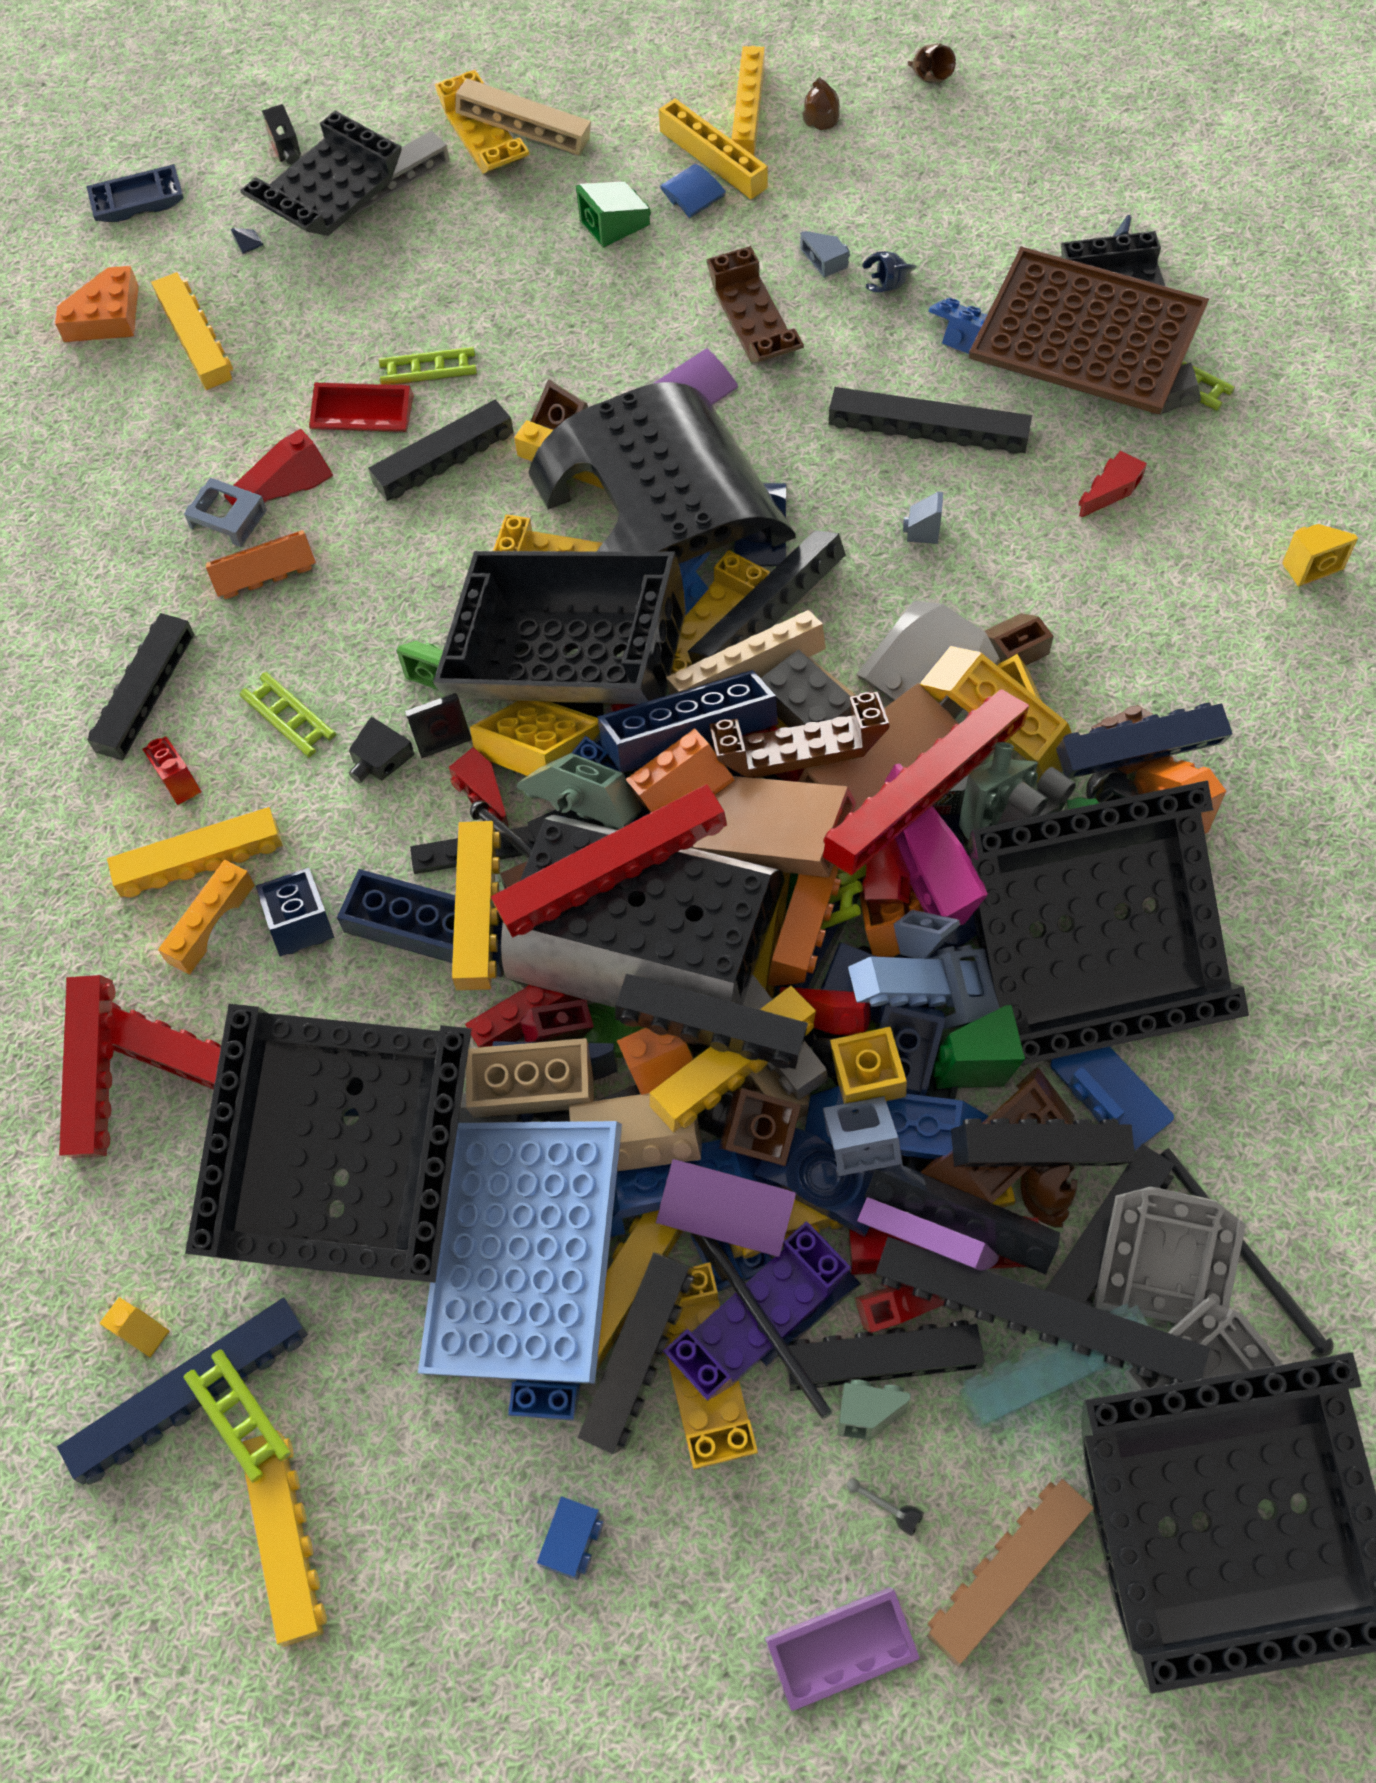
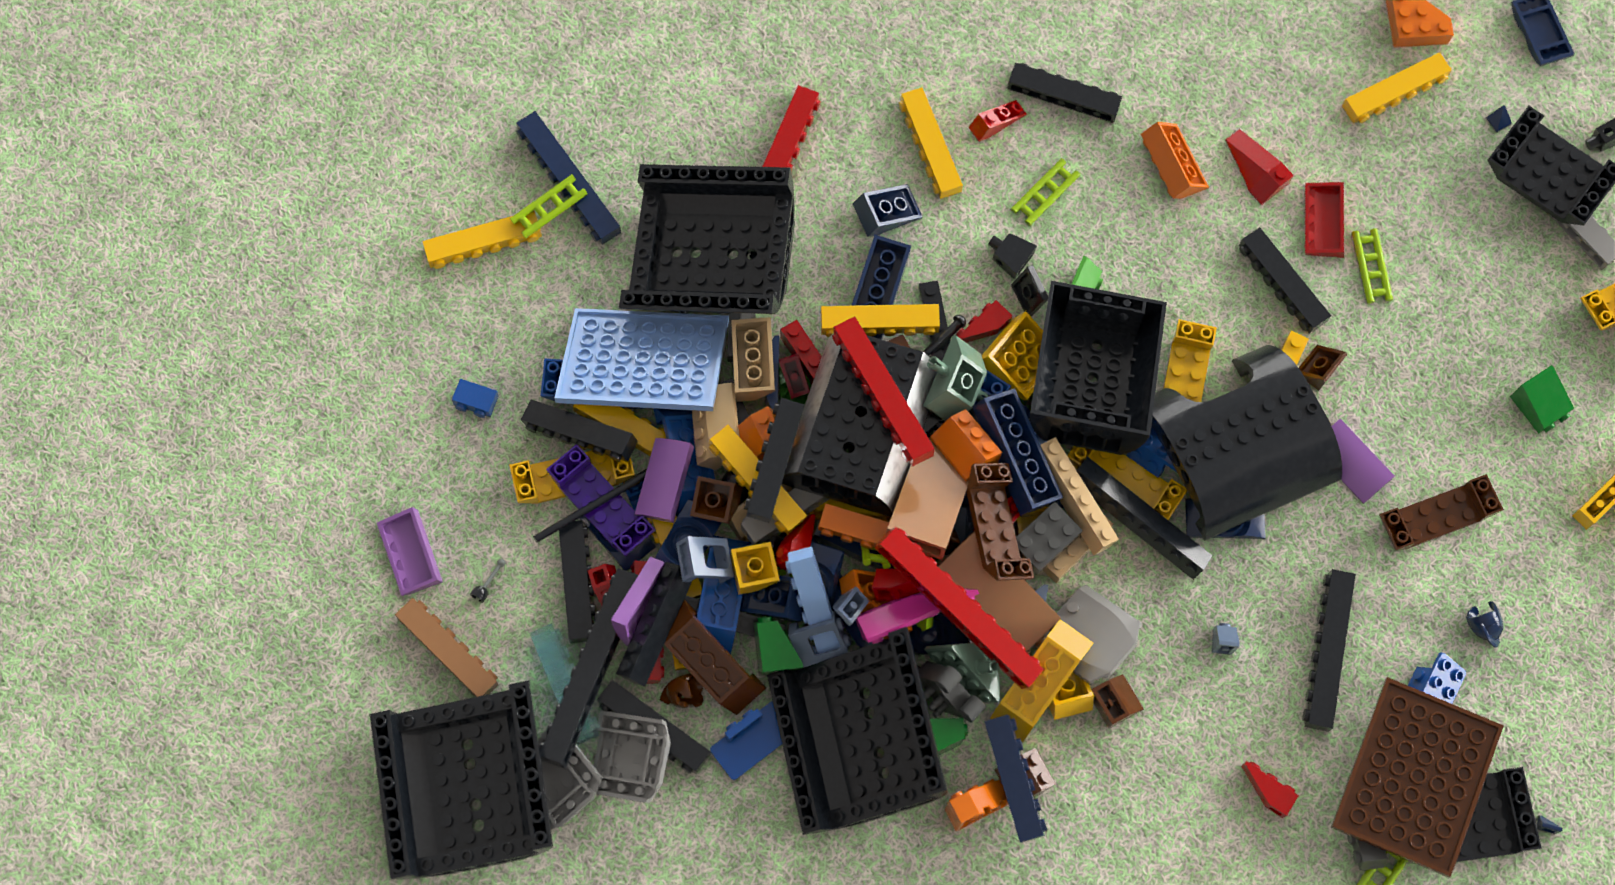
camera: 80 degrees right, 10 degrees up
red brick [59,975,116,1158] -> none
yellow slope [99,1297,170,1358] -> none
light orange arch [158,860,255,975] -> none
sand blue window [184,477,267,547] -> none
blue slope [660,163,726,219] -> none
sand blue slope [800,231,850,278] -> none
sand green slope [837,1380,911,1441] -> none
black brick [951,1118,1136,1167] -> none
black helmet [1086,768,1139,803] -> none
black bar [1160,1148,1334,1358] -> none

